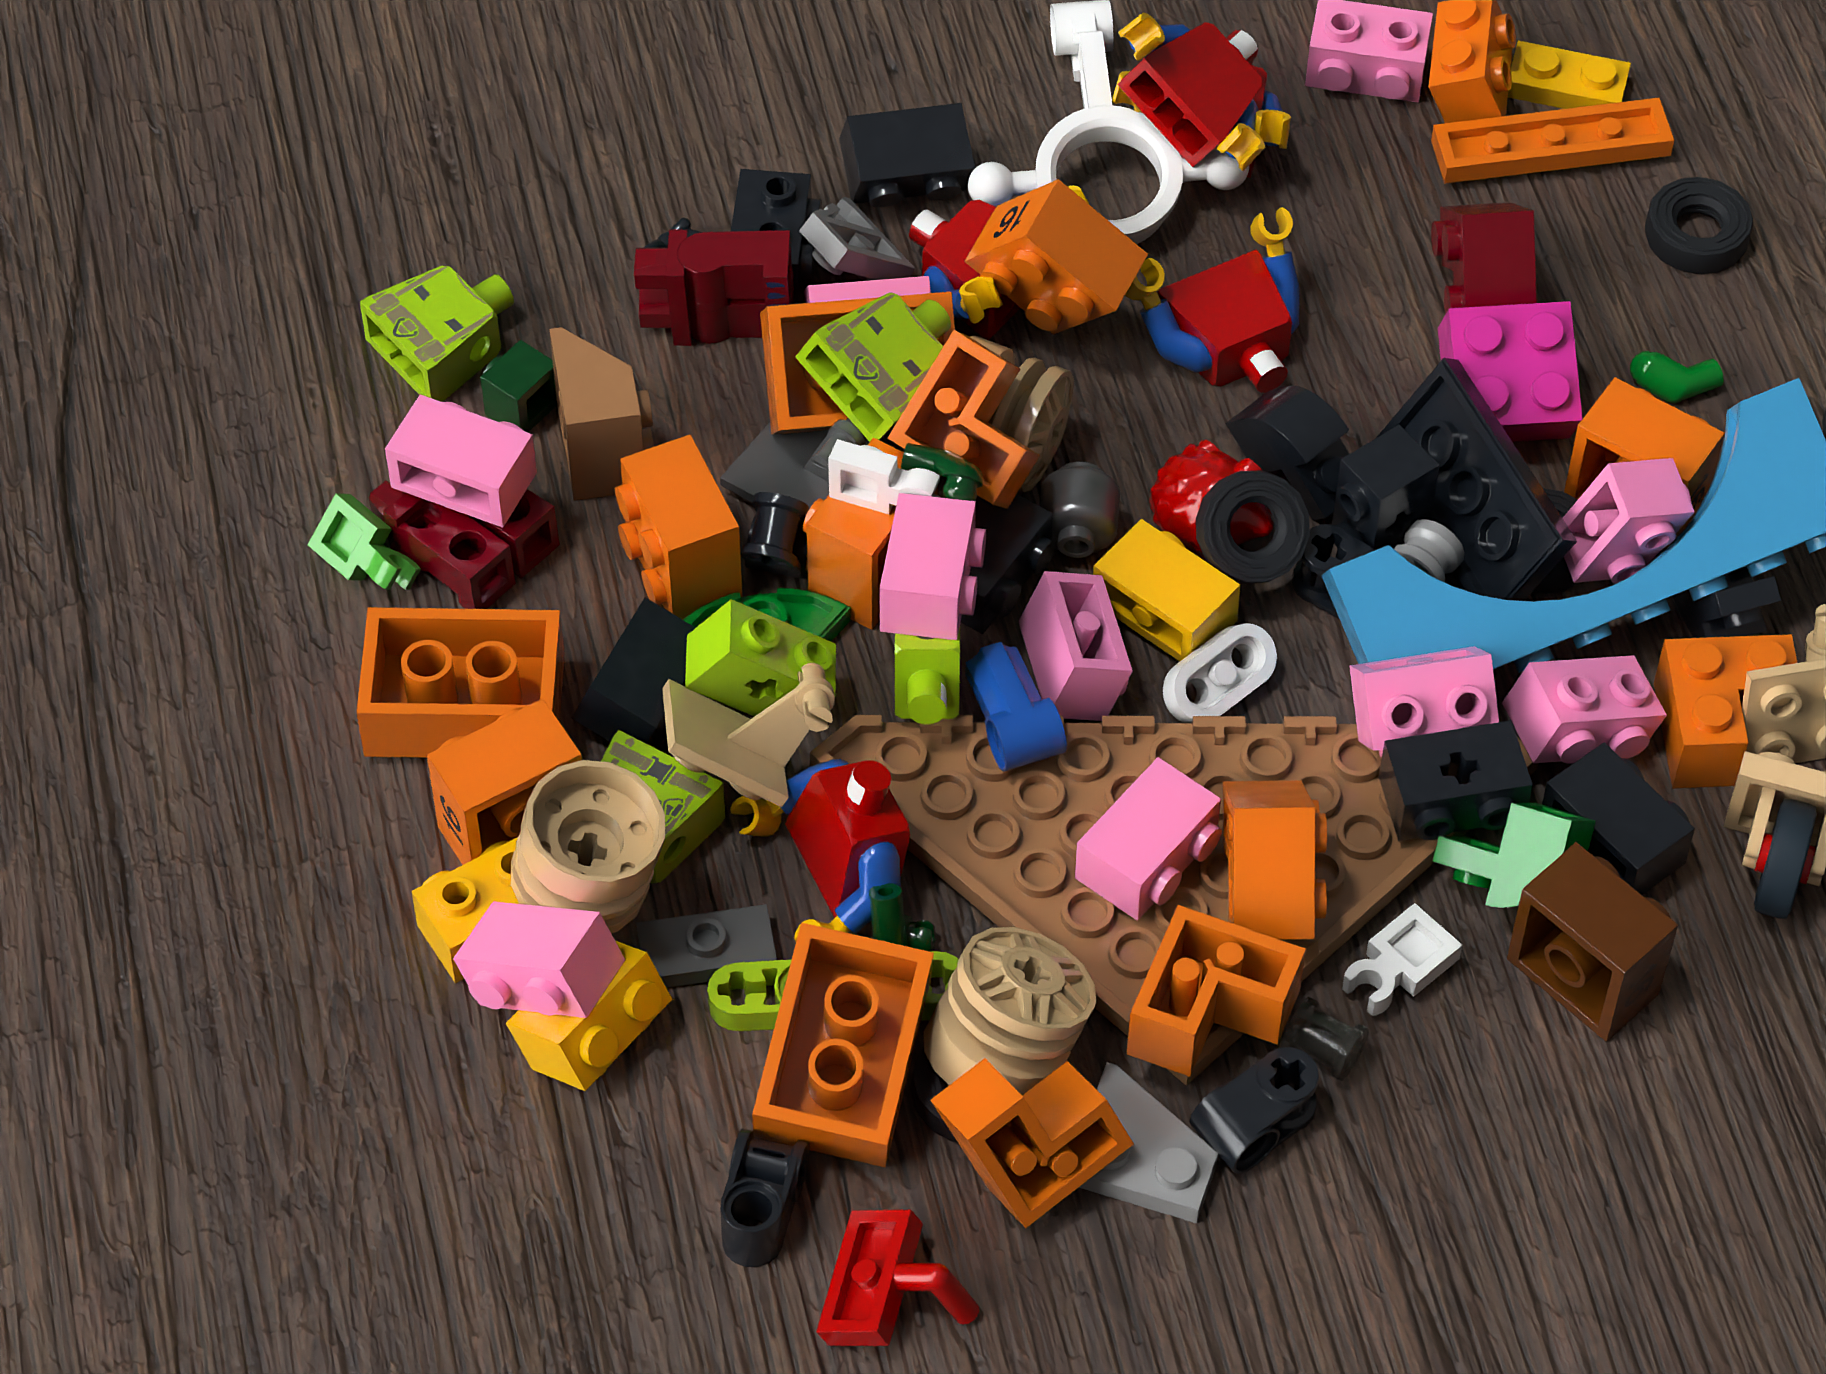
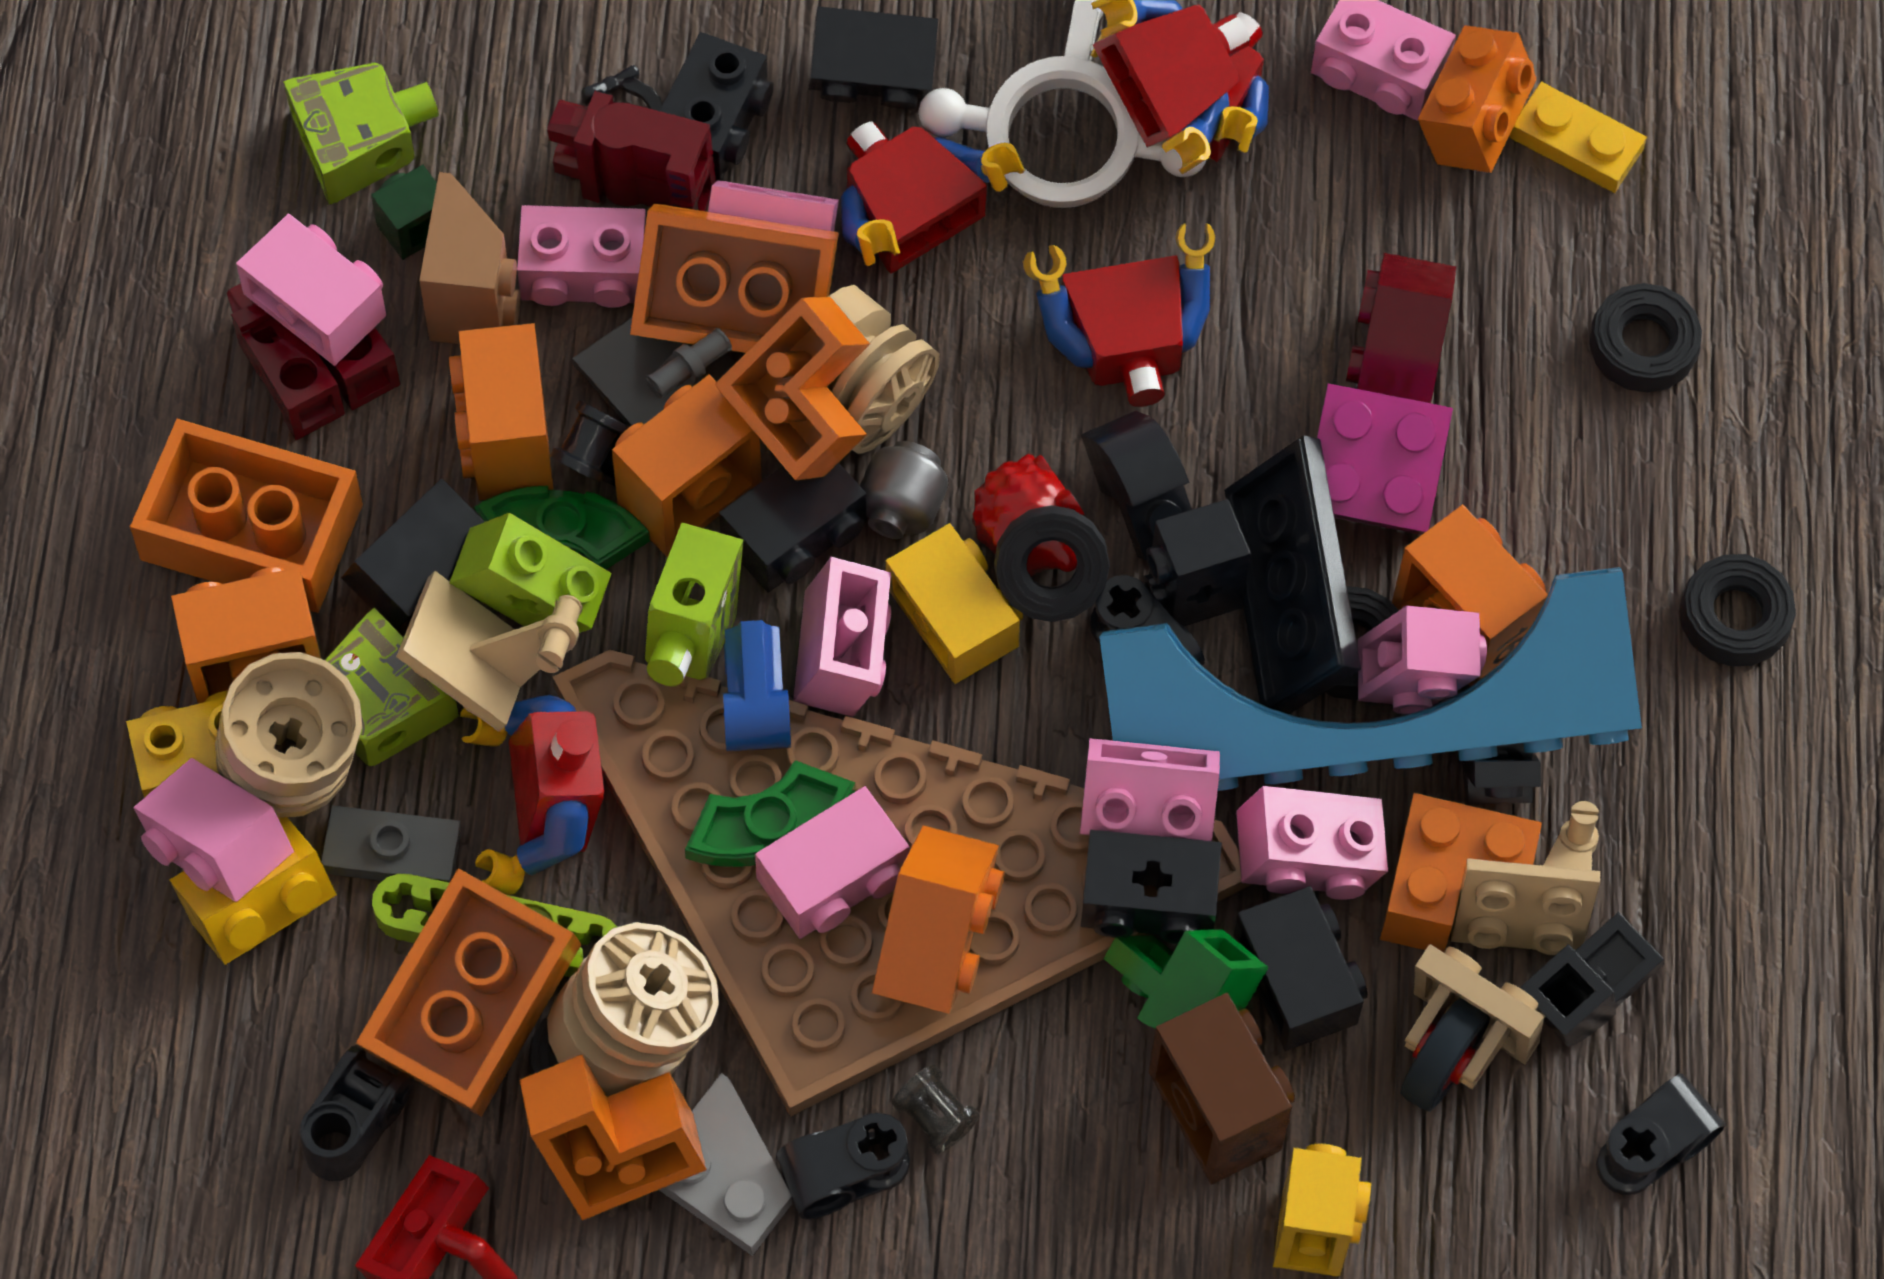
camera: 15 degrees right, 10 degrees up
plate [307,493,421,590] -> none
lime torso [795,292,951,442] -> none
light grey wing [799,197,916,281] -> none
white plate [828,439,940,515] -> none
dark green arm [869,883,936,952] -> none
bright pink brick [880,493,986,640] -> none
dark green arm [901,443,983,501] -> none
orange brick [964,179,1148,334] -> none
orange brick [1127,905,1306,1077] -> none
white plate [1163,623,1277,723] -> none
white plate [1342,903,1463,1016] -> none
light grey wheel [1394,519,1465,582] -> none
orange plate [1431,97,1674,184] -> none
green arm [1630,351,1724,403] -> none
none -> bright pink brick [517,205,646,308]
none -> green tile [685,760,855,867]
none -> yellow brick [1273,1144,1371,1277]

